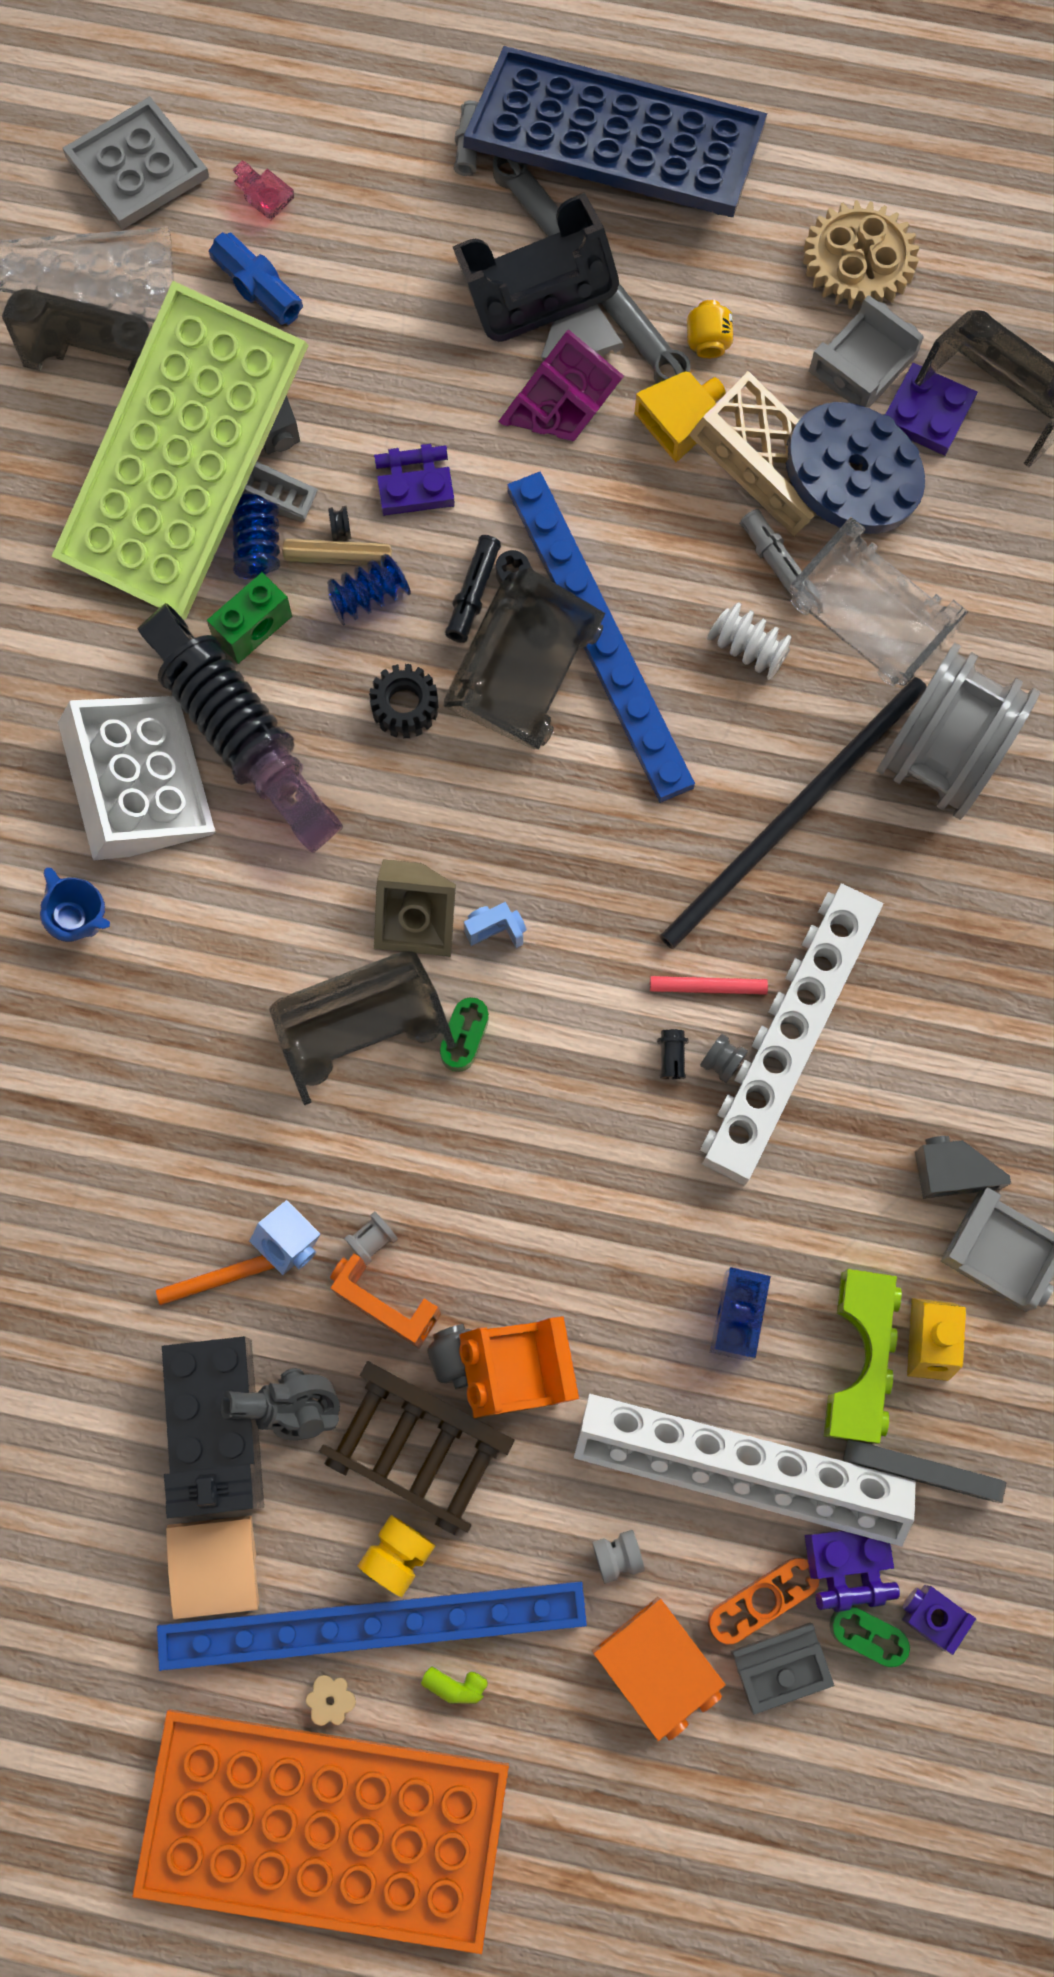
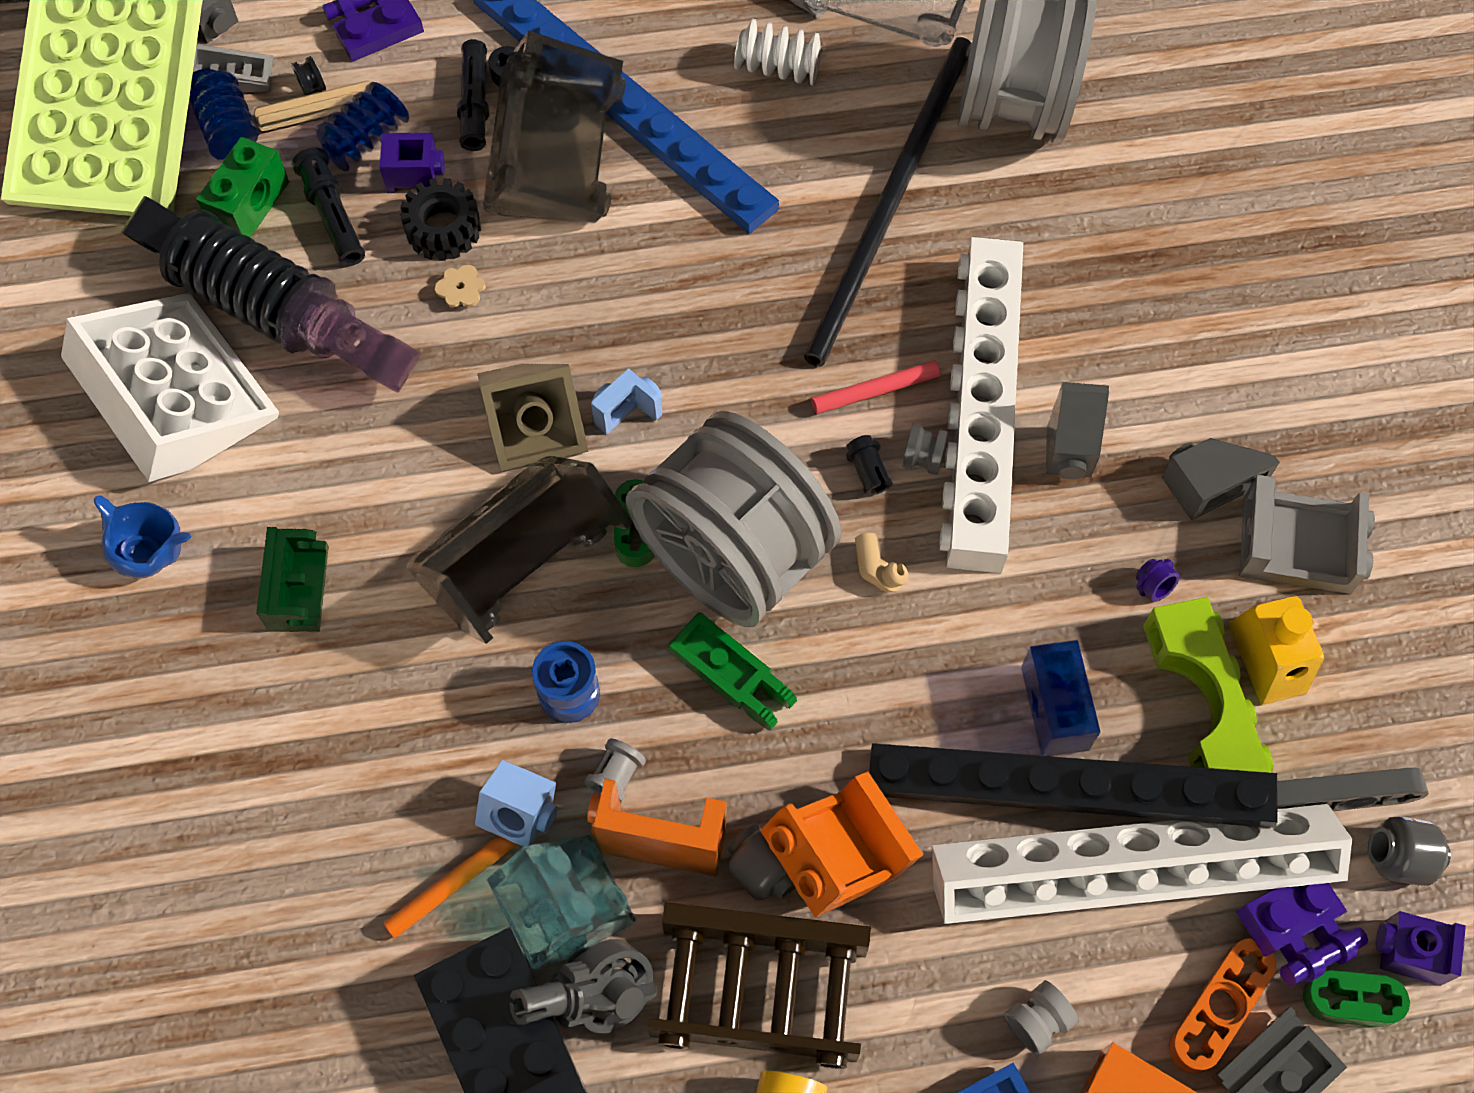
camera: 20 degrees left, 10 degrees down
none -> dark green hinge [256,527,329,632]
none -> black pin [291,147,365,267]
none -> dark purple brick [379,133,445,193]
none -> tan plant [435,265,486,307]
none -> clear light blue slope [486,835,637,969]
none -> blue wheel [532,641,600,723]
none -> light grey wheel [626,411,841,627]
none -> green hinge [667,612,797,730]
none -> tan arm [855,533,908,592]
none -> black plate [869,743,1278,828]
none -> dark grey slope [1046,382,1109,480]
none -> dark purple plate [1136,559,1180,602]
none -> dark grey head [1368,817,1451,886]

